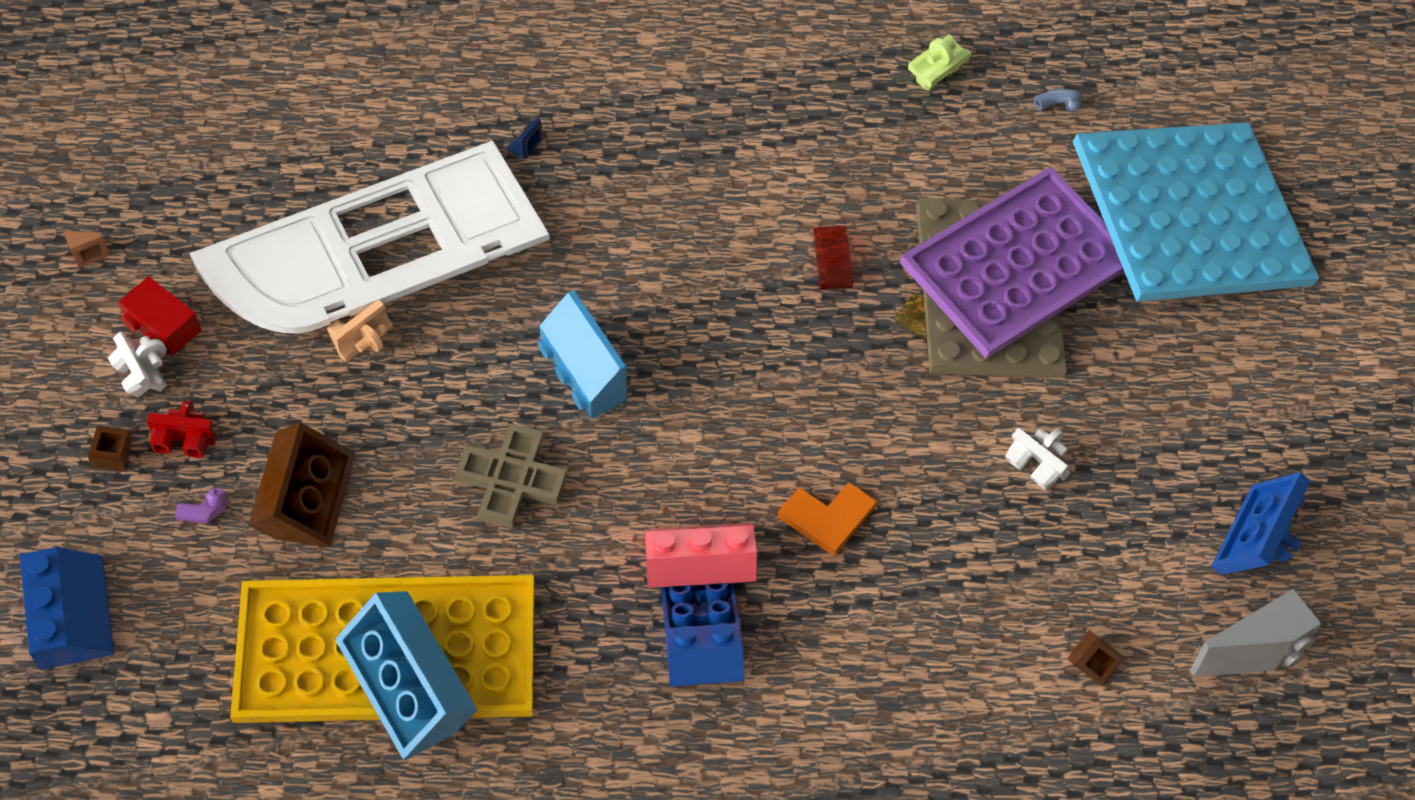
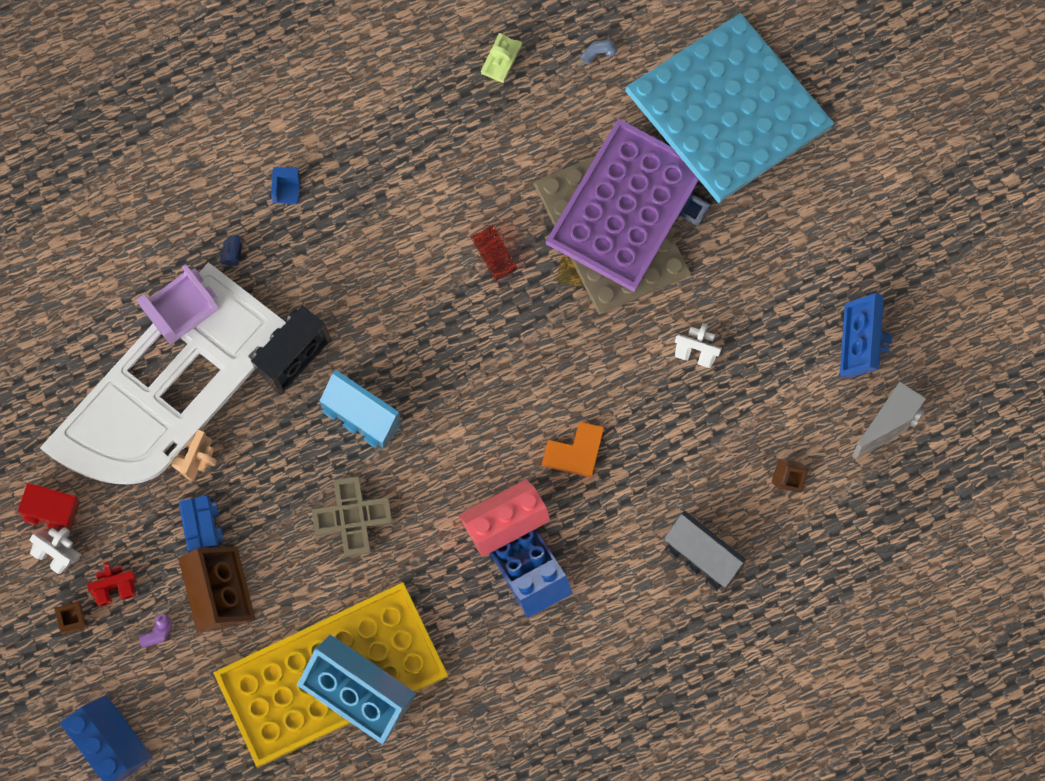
camera: 20 degrees left, 15 degrees up
none -> lavender panel [136,264,219,345]
none -> blue brick [179,495,224,553]
none -> black slope [251,305,332,395]
none -> blue panel [271,167,300,204]
none -> slope [663,510,746,593]
none -> dark blue slope [679,191,713,226]

